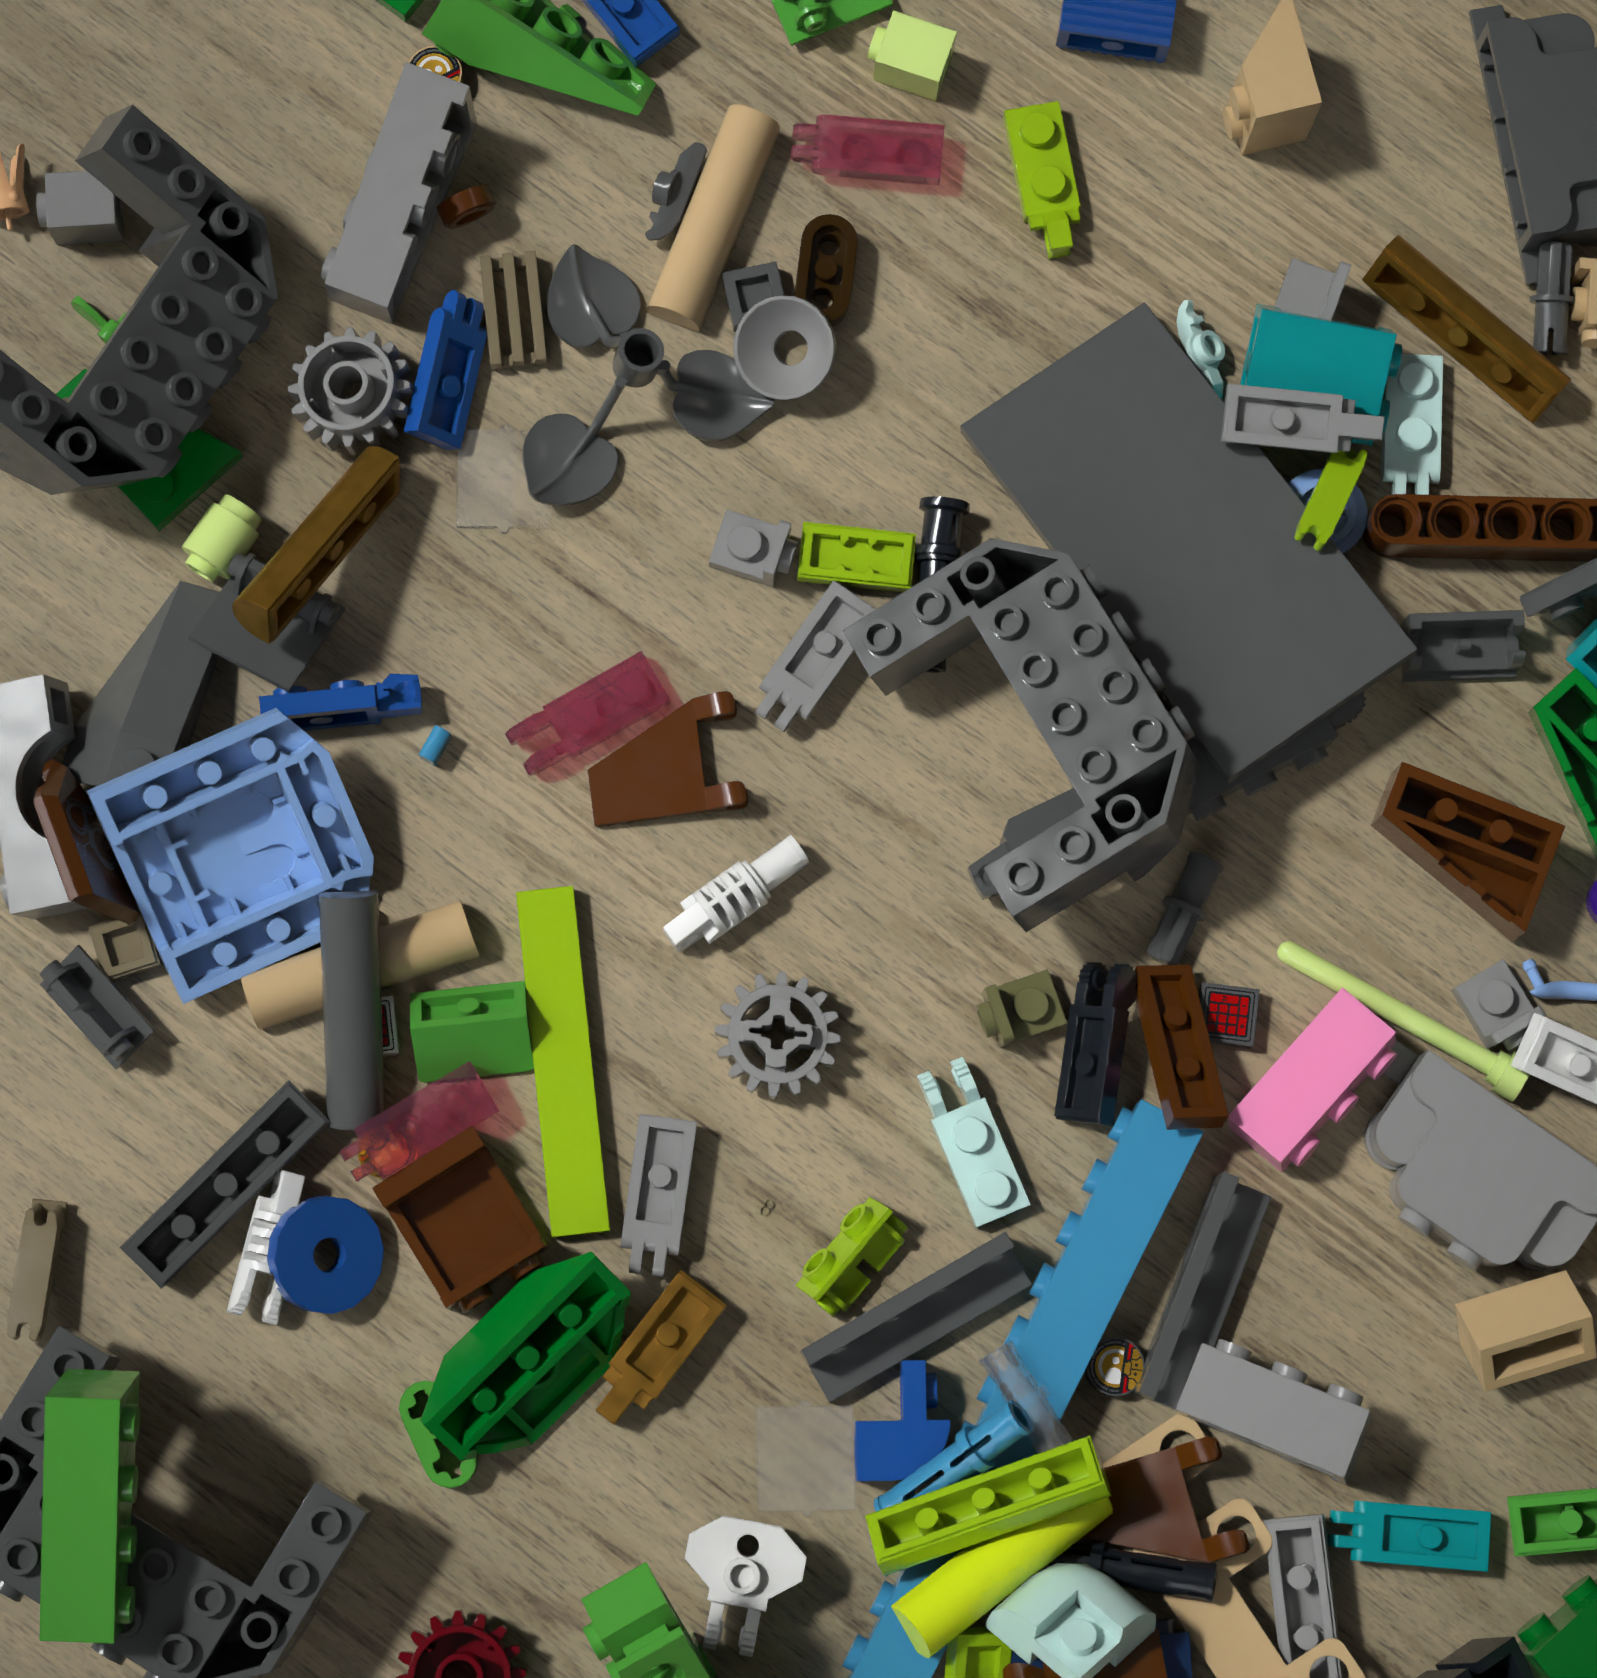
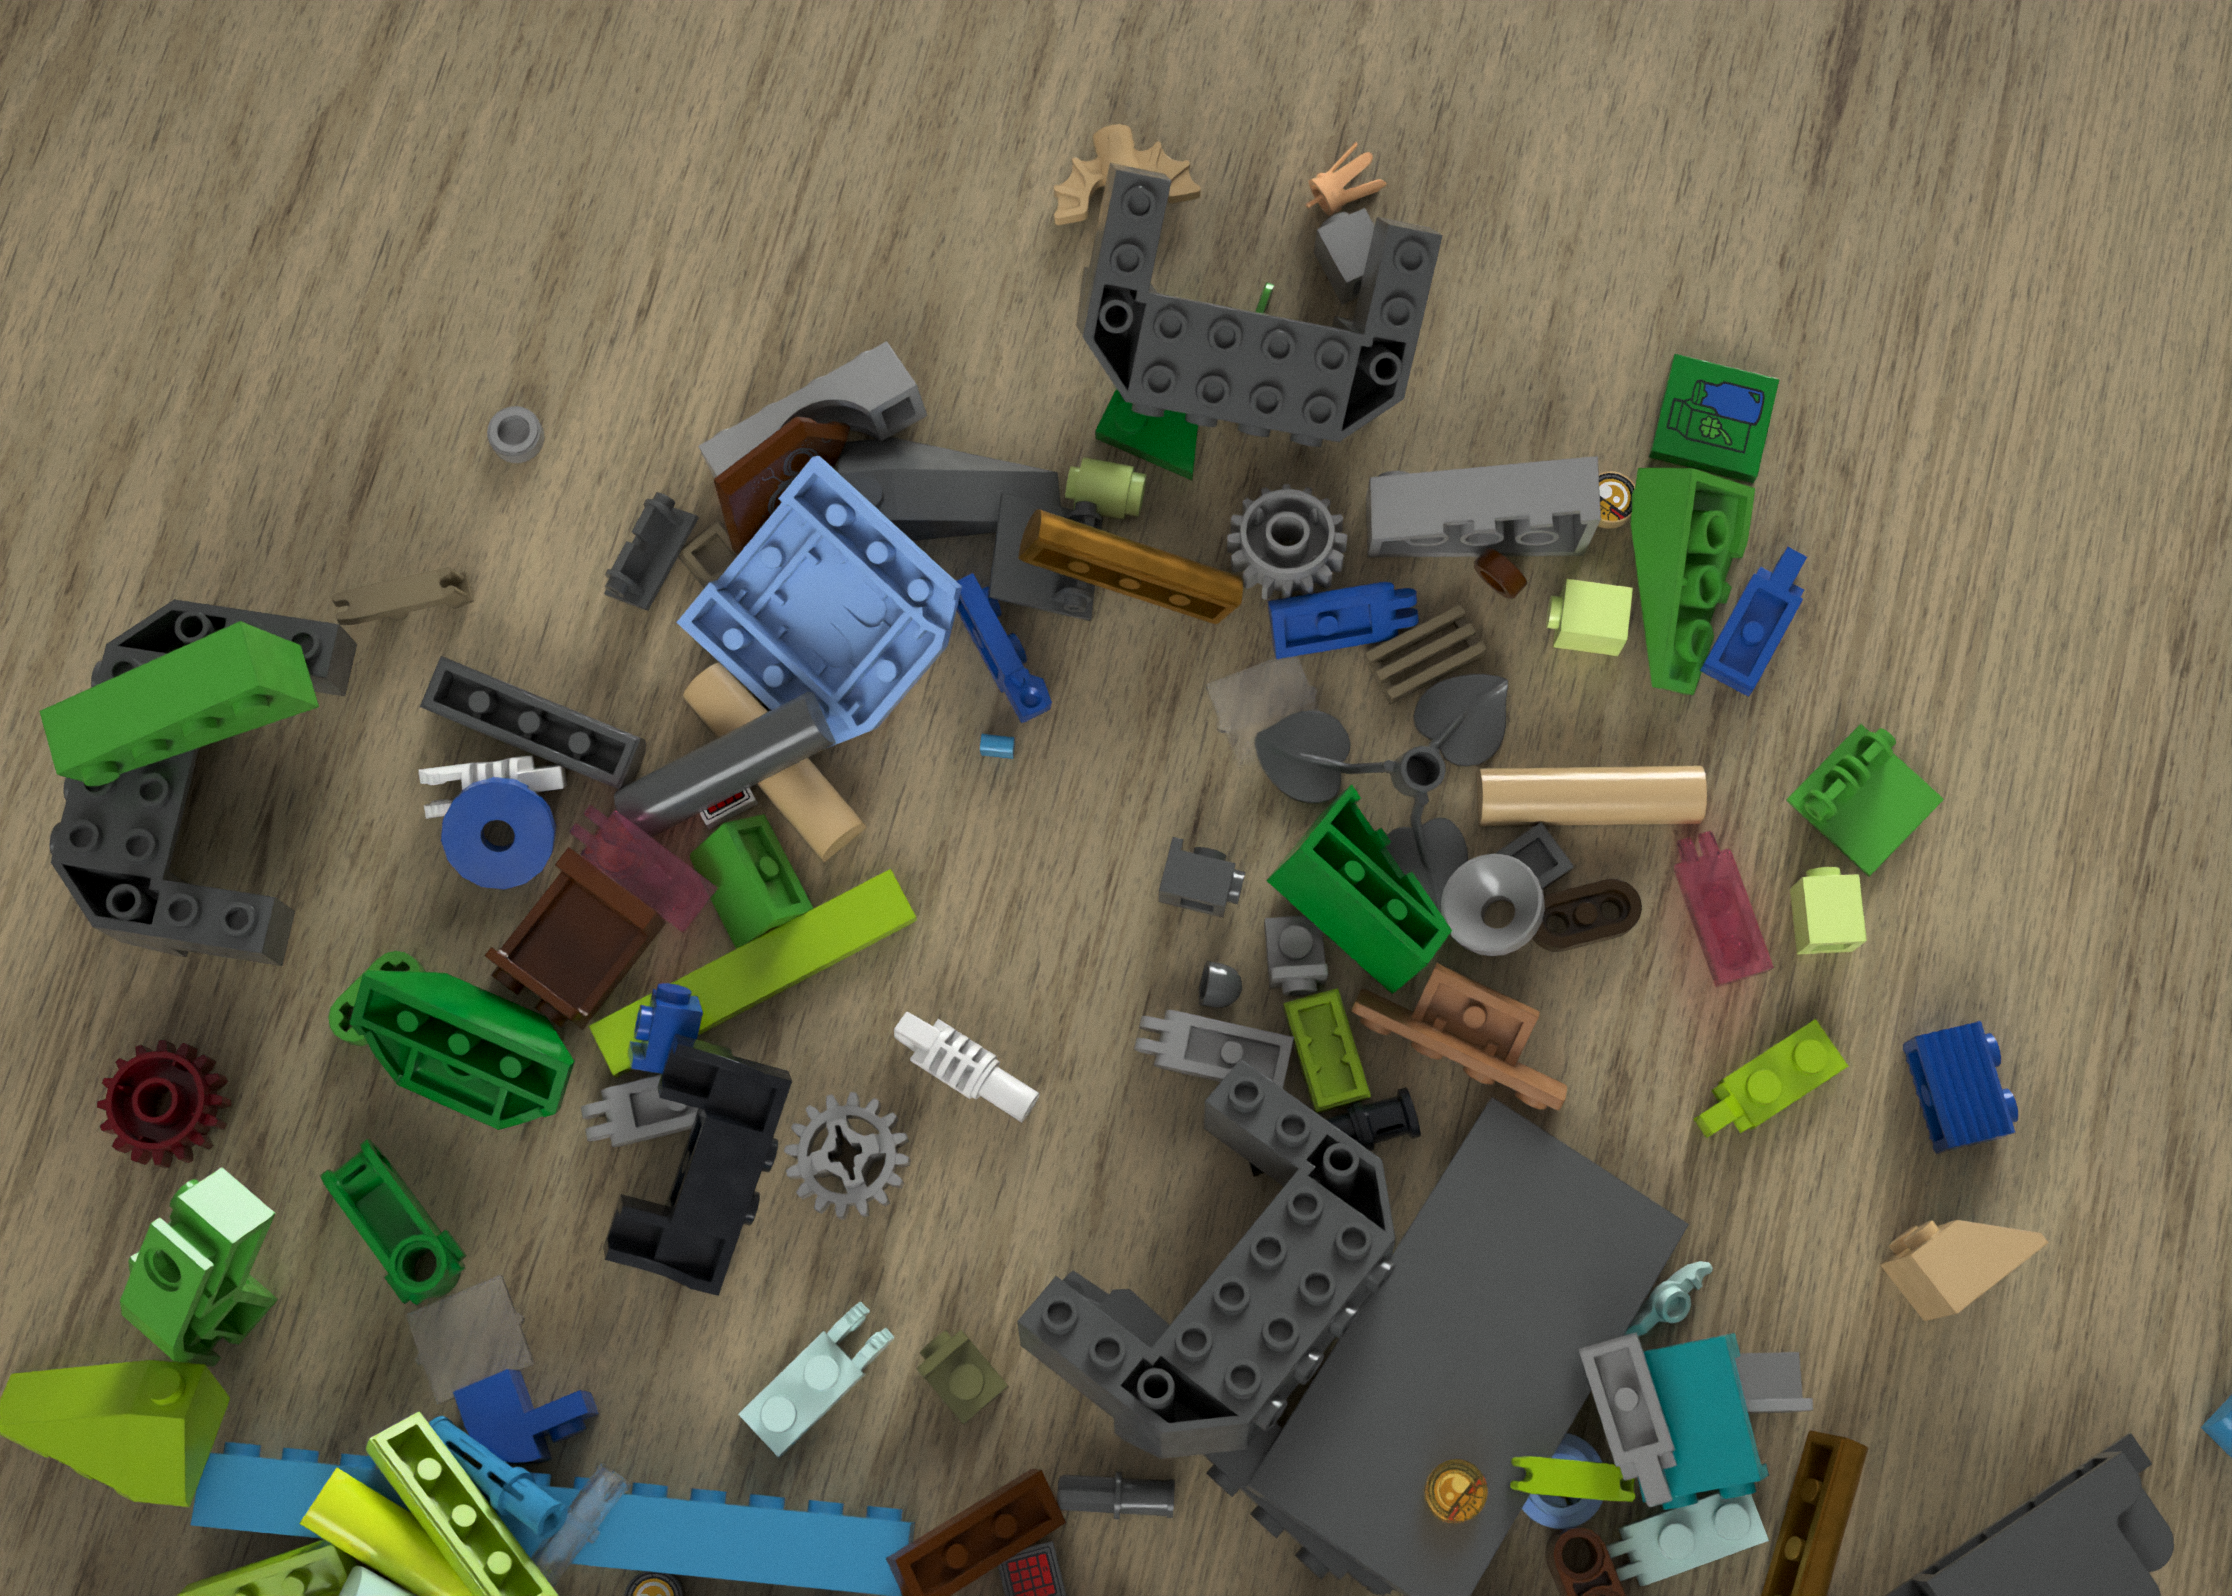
camera: 75 degrees right, 5 degrees down
clear pink hinge [505,651,670,776] -> none
reddish brown flag [588,691,749,827] -> none
pearl gold hinge [595,1269,727,1425] -> none
dark grey piece [645,142,707,241] -> none
white hinge [685,1515,807,1657] -> none
lime hinge [795,1197,908,1317] -> none
dark grey fence [800,1231,1032,1403] -> none
black hinge [1054,962,1138,1126] -> none
none -> green piece [320,1139,467,1305]
none -> black bracket [603,1034,792,1296]
none -> blue brick [627,983,703,1074]
none -> dark grey brick [1158,837,1246,918]
none -> dark grey hinge [1199,961,1242,1008]
none -> green wedge [1266,784,1452,994]
none -> medium nougat bracket [1351,963,1567,1110]
none -> clear yellow tile [1424,1459,1488,1523]
none -> yellowish green brick [1546,579,1633,656]

